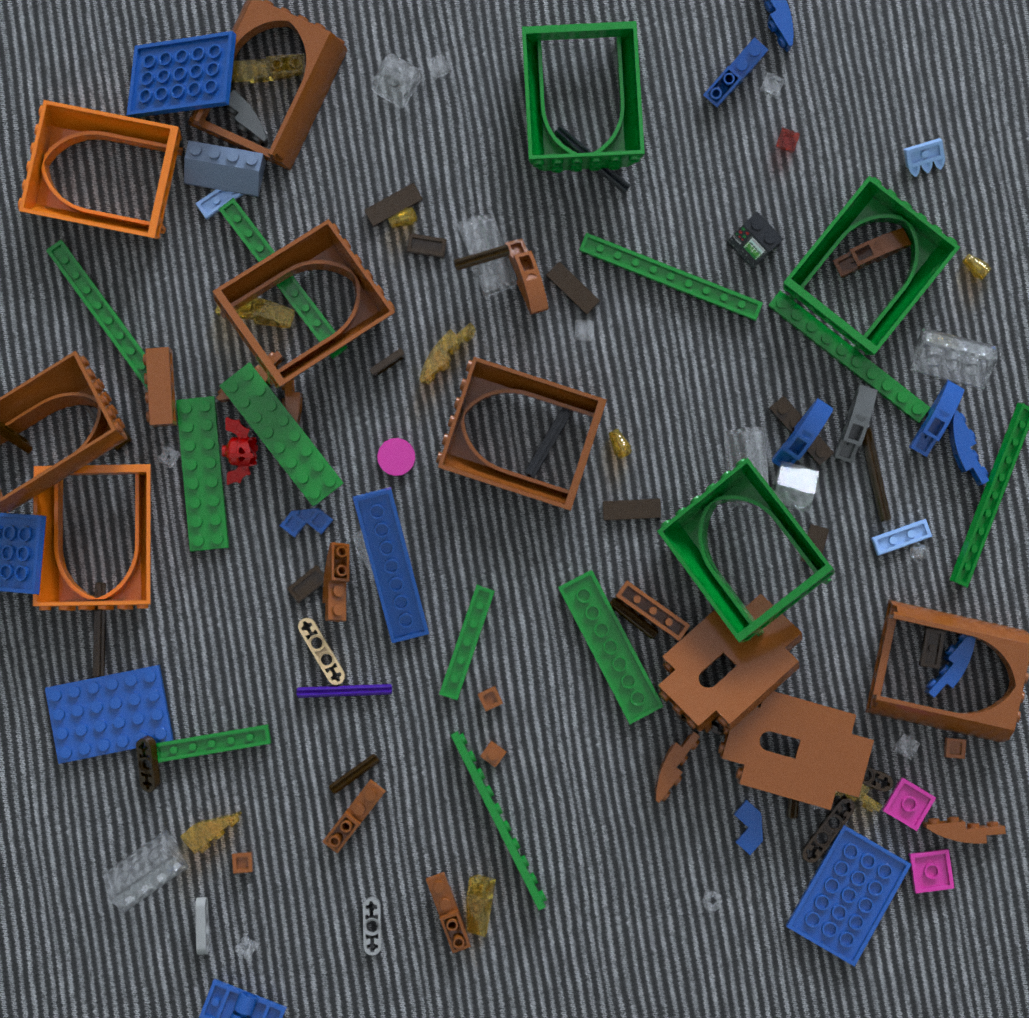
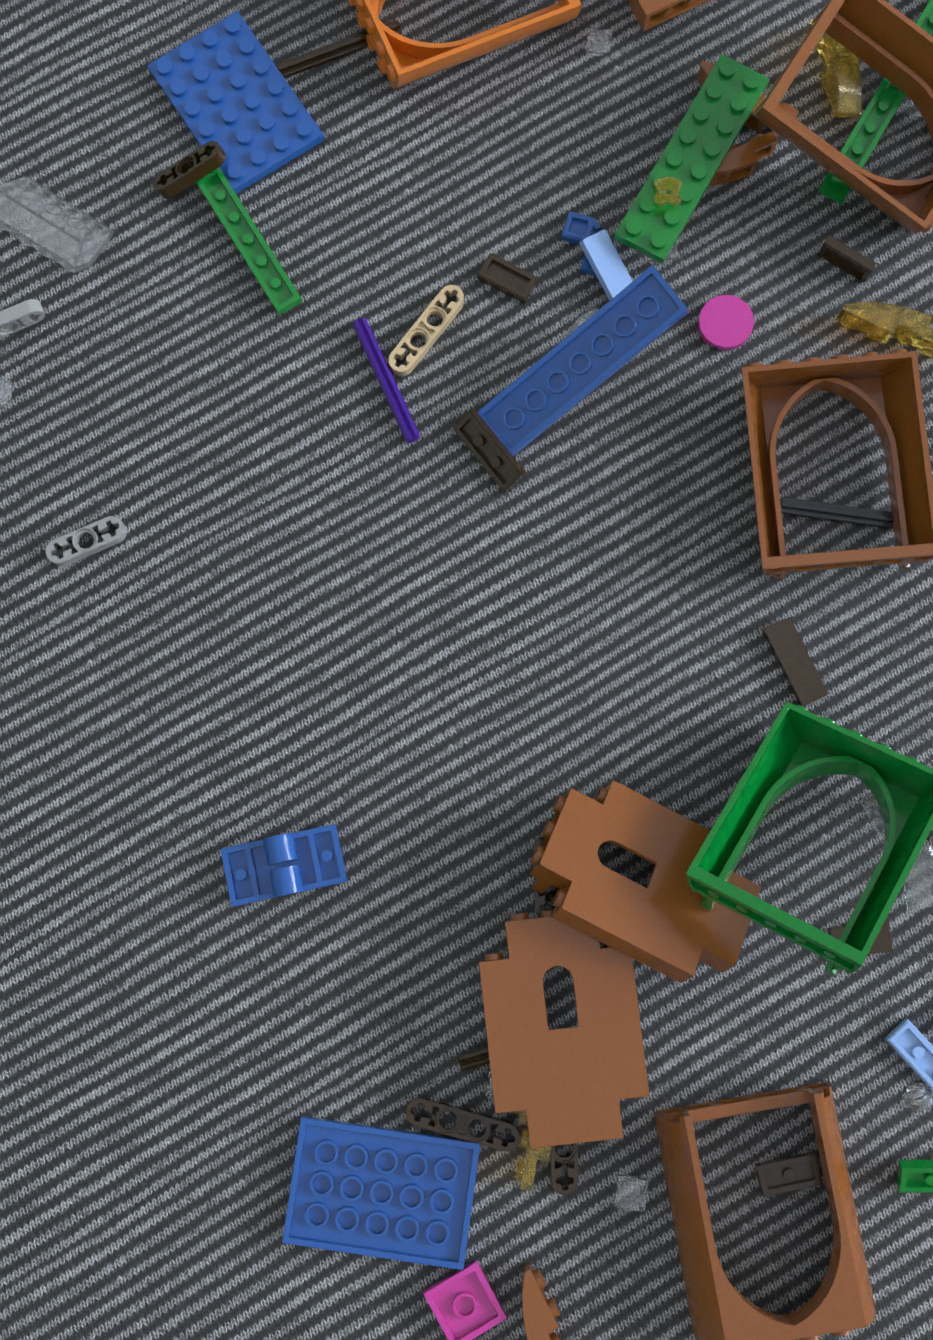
camera: 70 degrees right, 5 degrees down
green plate [176,396,229,552] -> none
clear yellow slope [180,811,242,854] -> none
red helmet [222,417,258,485] -> none
dark orange plate [232,852,254,874] -> none
dark orange slope [322,542,350,622] -> none
dark orange slope [322,779,386,853] -> none
dark brown axle [329,754,380,794] -> none
dark orange slope [426,872,471,953] -> none
green plate [439,585,495,700] -> none
green plate [451,731,547,910] -> none
clear yellow slope [466,874,496,937] -> none
dark orange plate [478,686,503,711] -> none
dark orange plate [480,740,507,768] -> none
green plate [558,570,664,724] -> none
clear yellow cone [608,429,632,459] -> none
dark brown axle [610,598,658,639] -> none
dark orange brick [615,580,690,641] -> none
dark orange slope [655,731,700,803] -> none
clear plate [702,891,722,911] -> none
blue tile [733,800,763,855] -> none
dark pink plate [882,777,936,831] -> none
blue slope [924,634,975,698] -> none
dark orange plate [944,737,966,759] -> none
none -> blue plate [221,824,348,907]
none -> dark brown tile [453,409,527,493]
none -> light blue tile [579,229,633,301]
none -> clear yellow plate [654,177,682,206]

